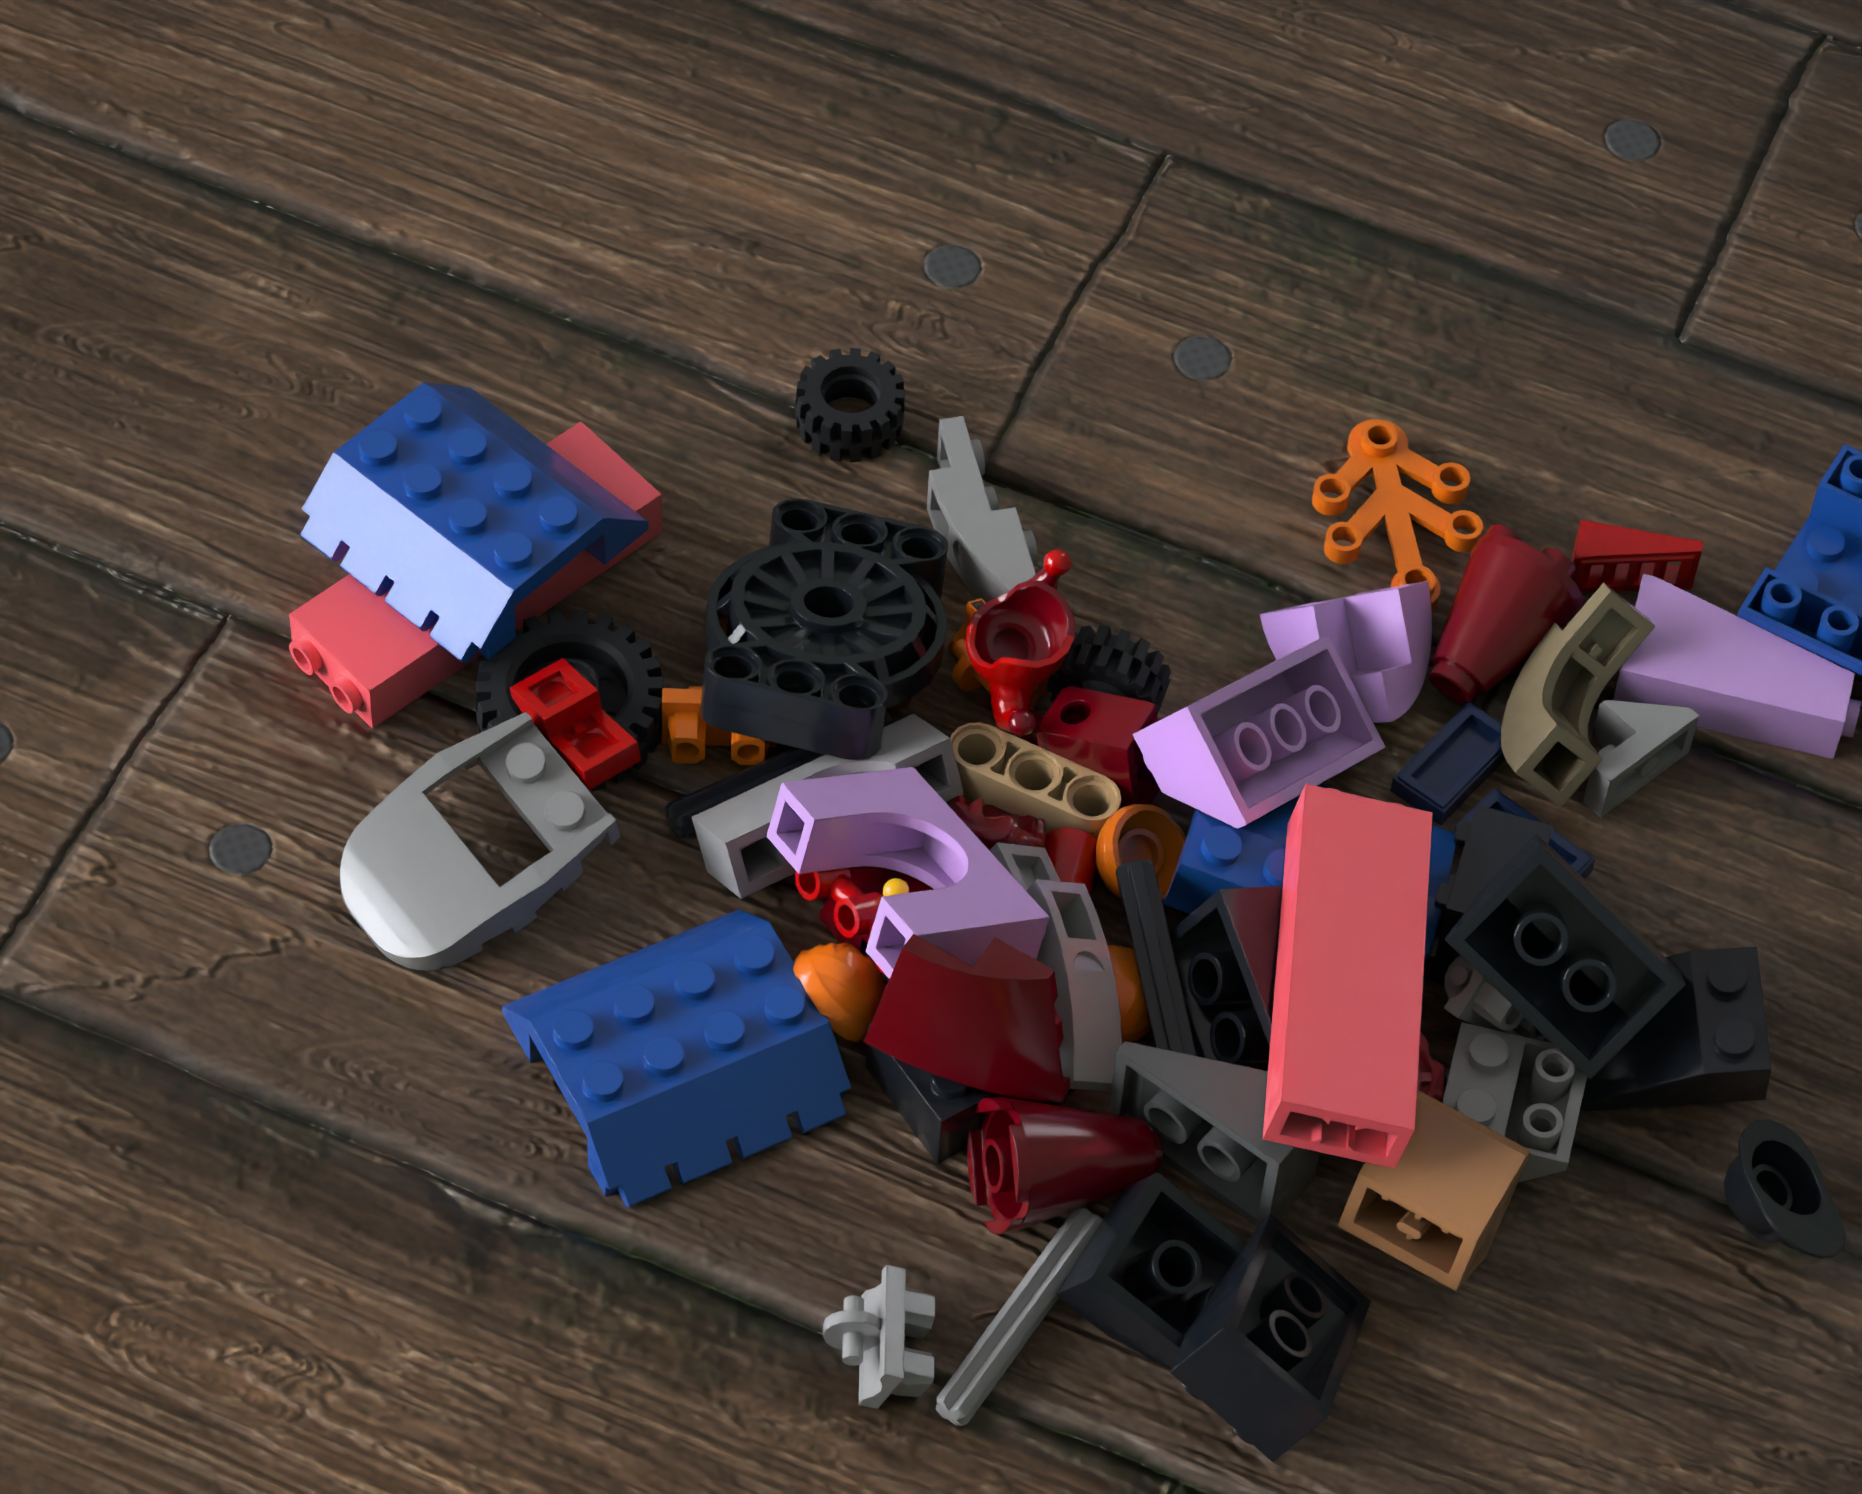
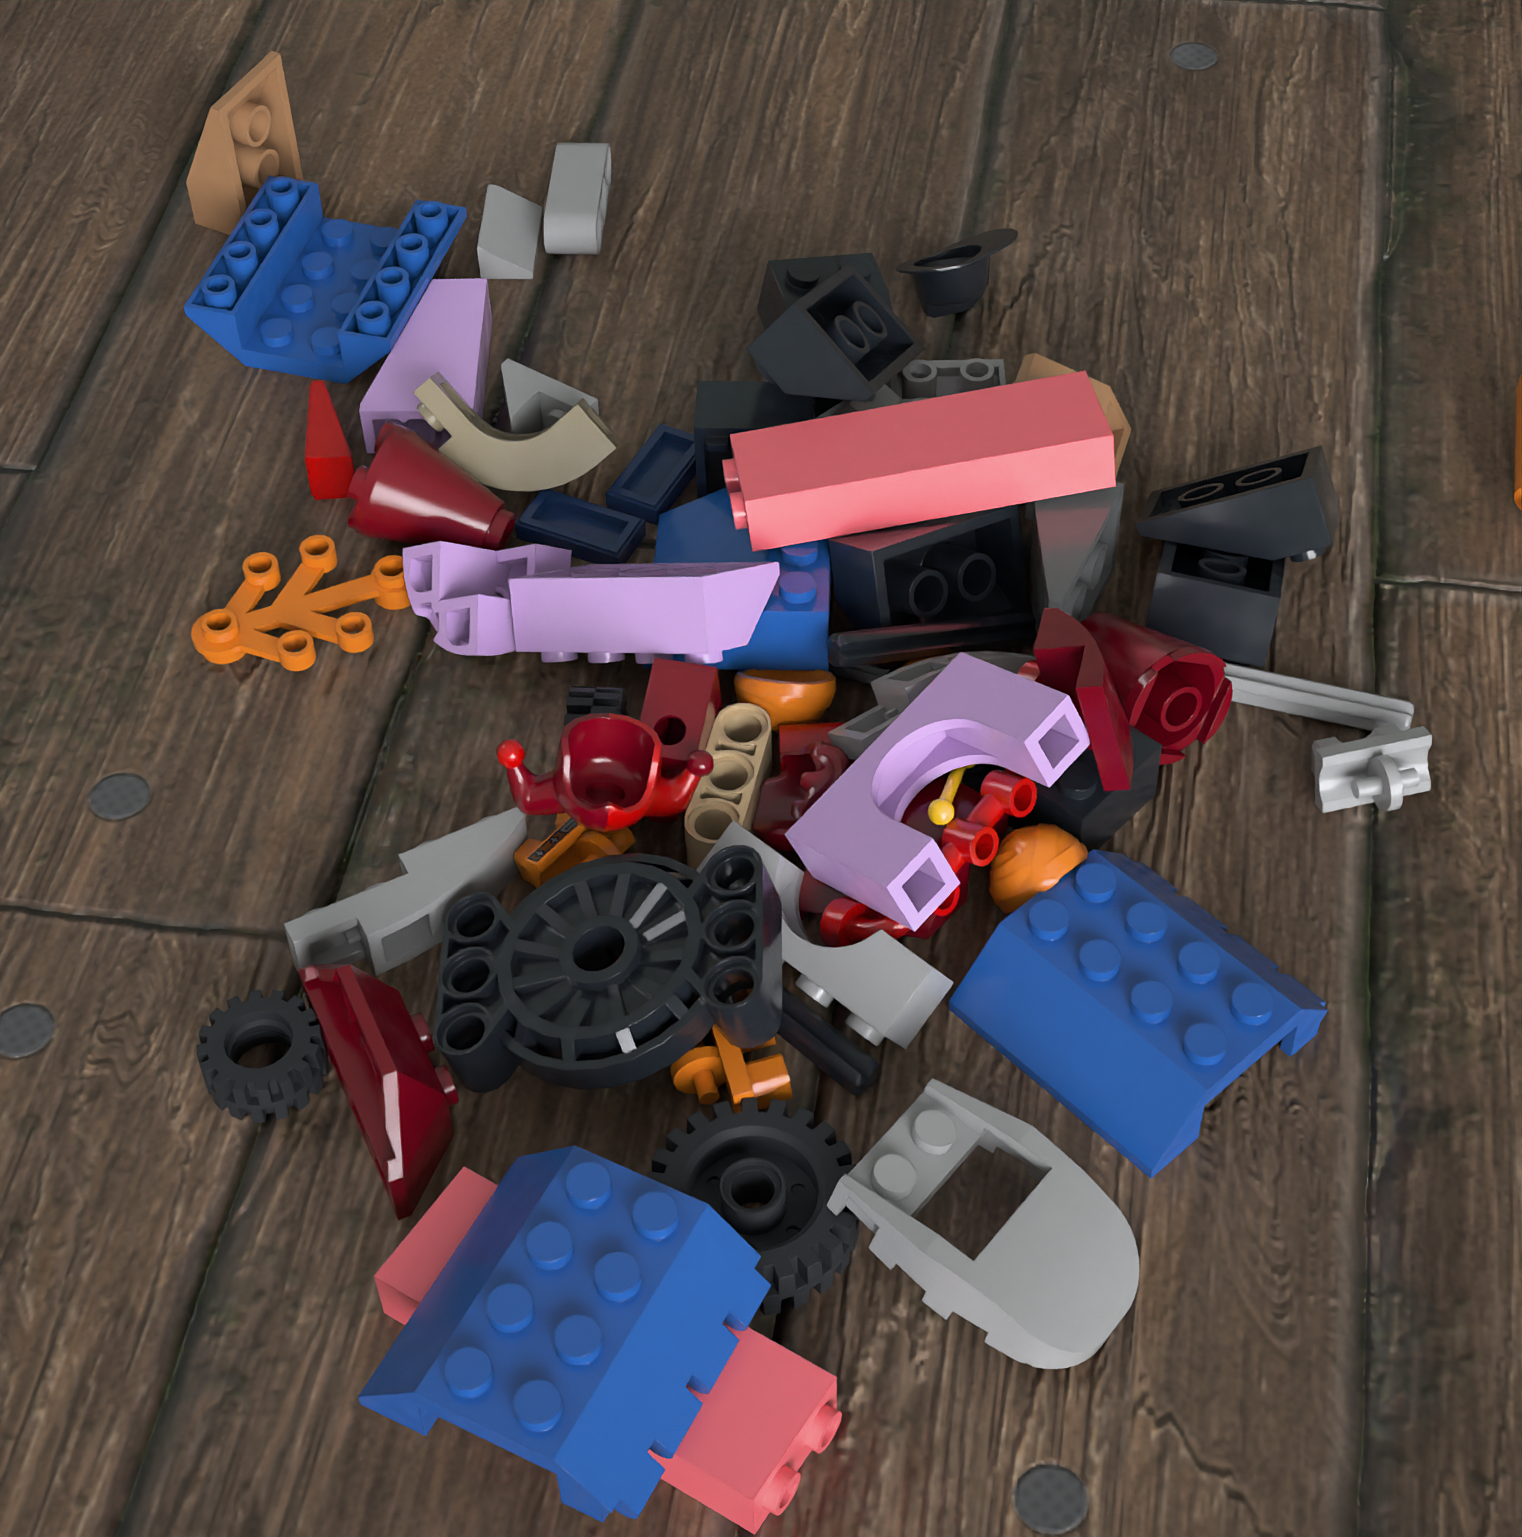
camera: 100 degrees left, 5 degrees down
red slope [510,658,641,790] -> none
none -> dark red wedge [298,964,459,1221]

